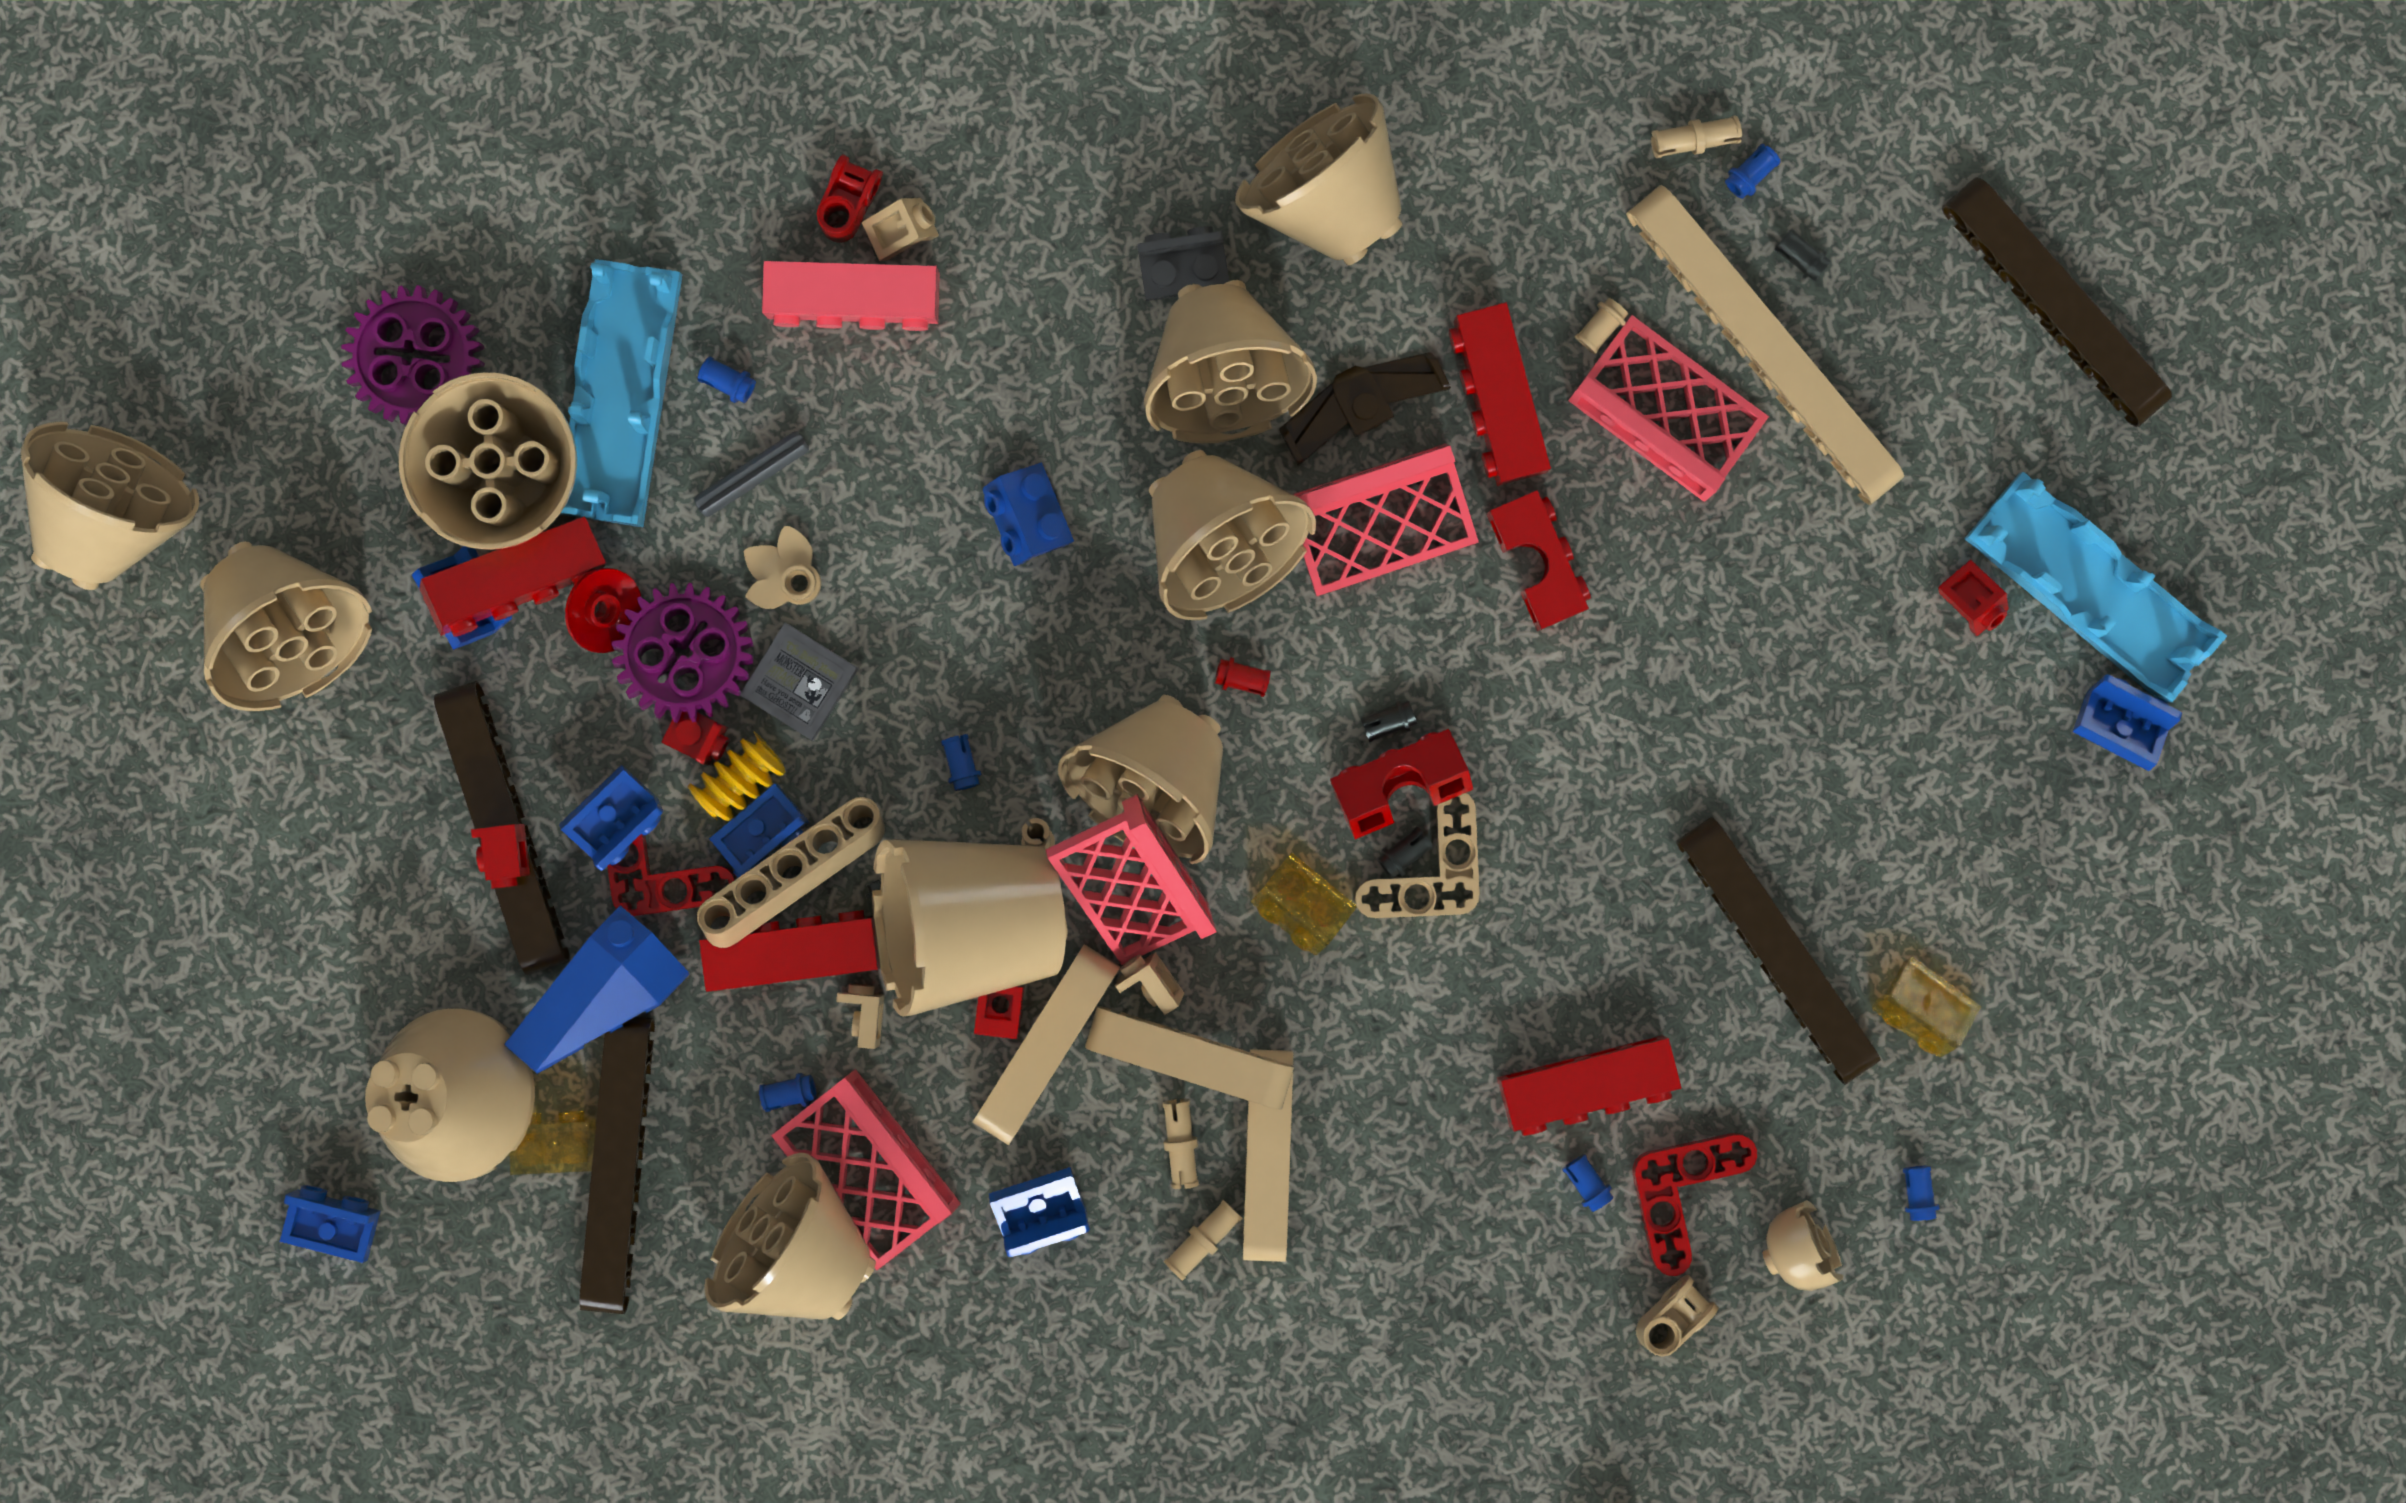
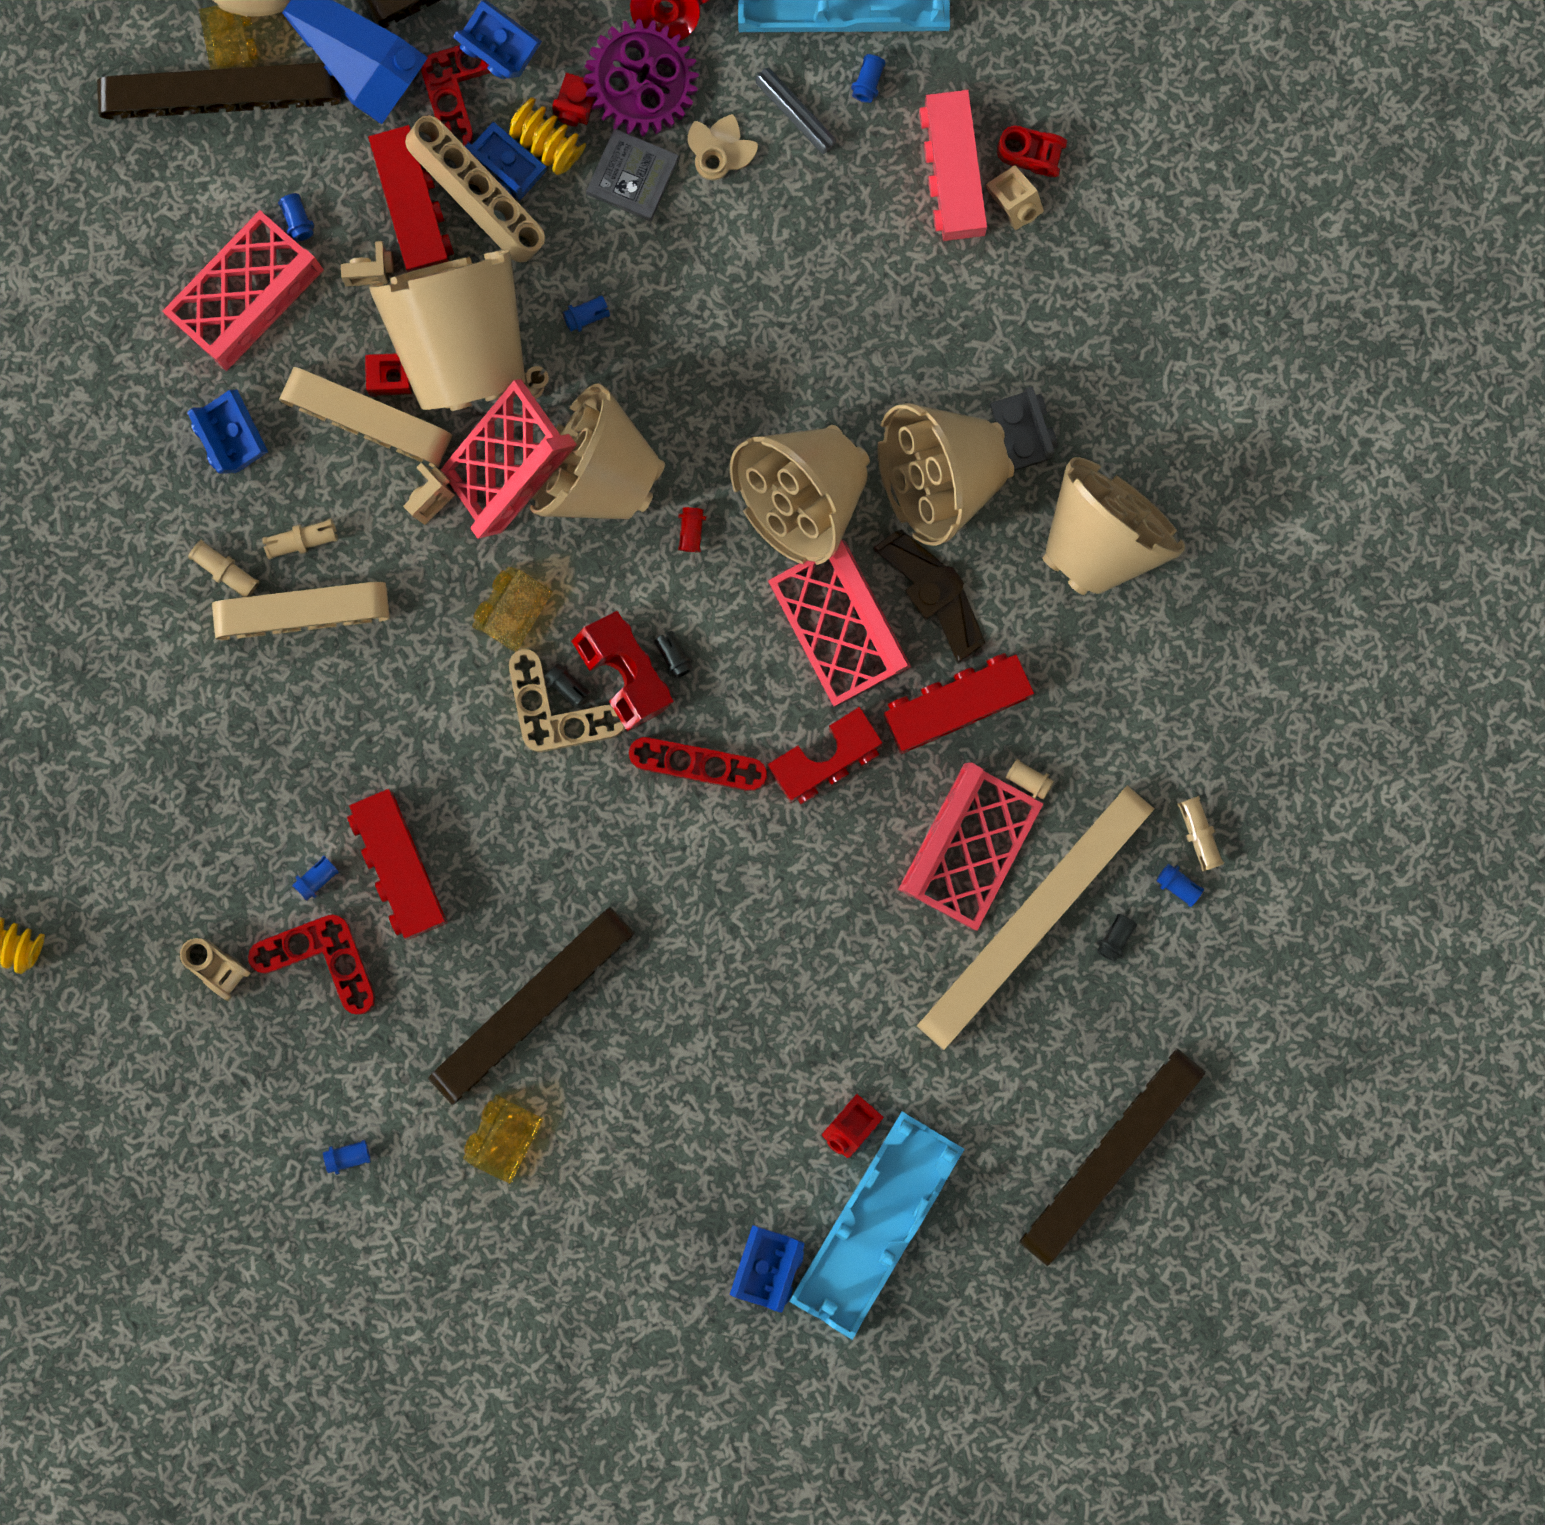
camera: 85 degrees right, 5 degrees down
tan cone [705,1153,876,1320] -> none
blue bracket [983,462,1074,566] -> none
tan beam [1085,1006,1294,1109] -> none
tan cylinder [1763,1200,1843,1291] -> none
none -> red beam [629,737,767,791]

